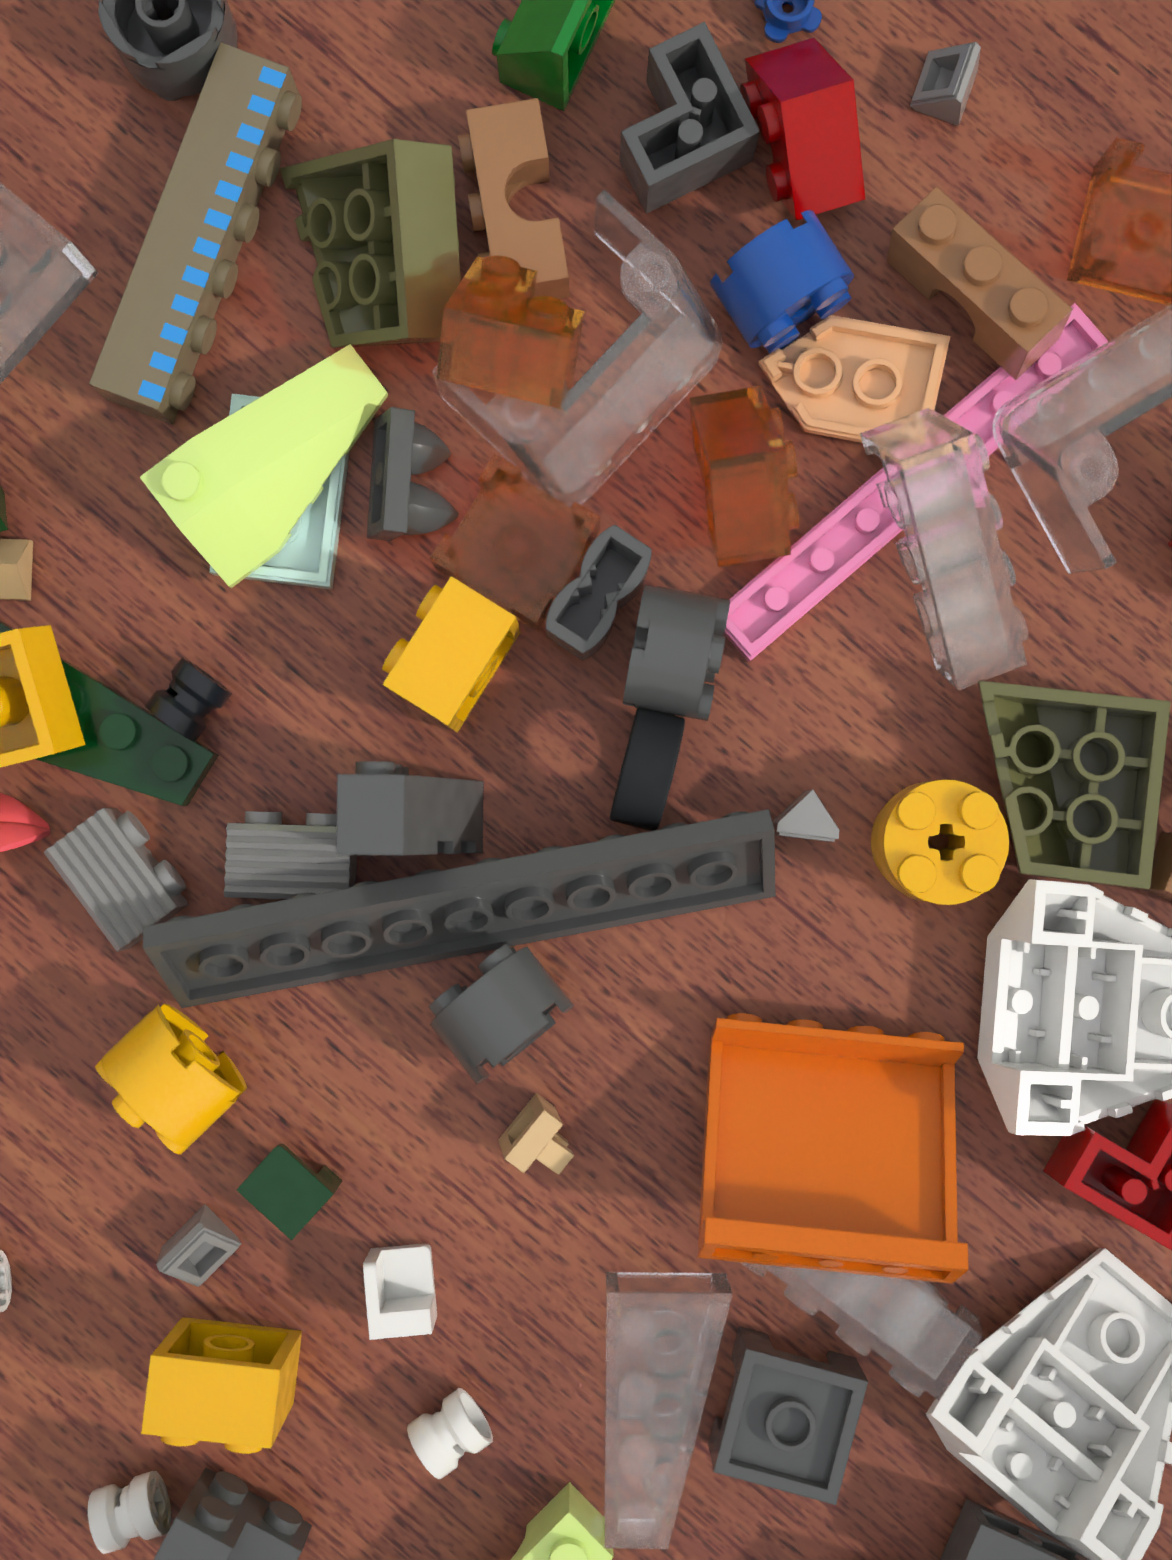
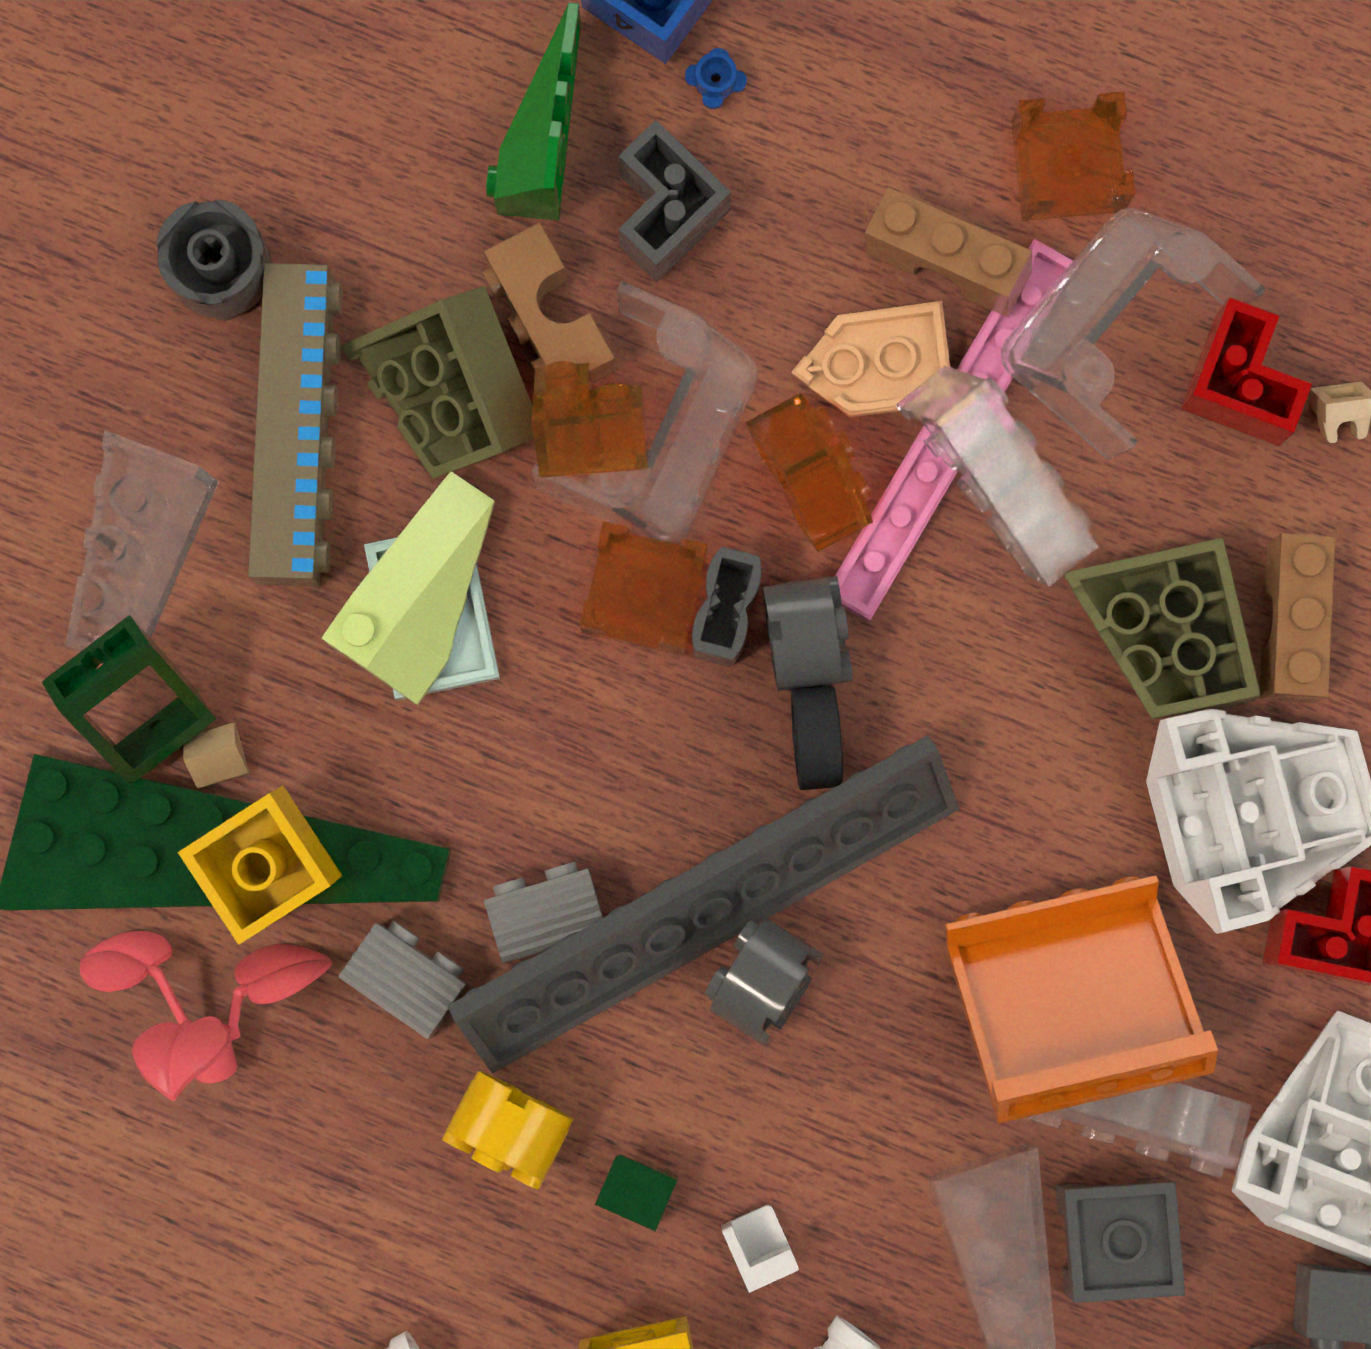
camera: 15 degrees left, 5 degrees down
black wheel [145,657,232,742] -> none
light grey slope [156,1204,242,1287] -> none
dark grey wedge [336,761,484,855] -> none
dark grey tile [367,407,459,541] -> none
yellow brick [382,576,521,733] -> none
tan tile [498,1093,574,1175] -> none
blue brick [710,210,854,354] -> none
red brick [740,38,865,221] -> none
light grey slope [772,789,839,842] -> none
yellow brick [871,780,1009,905] -> none
light grey slope [910,42,981,126] -> none

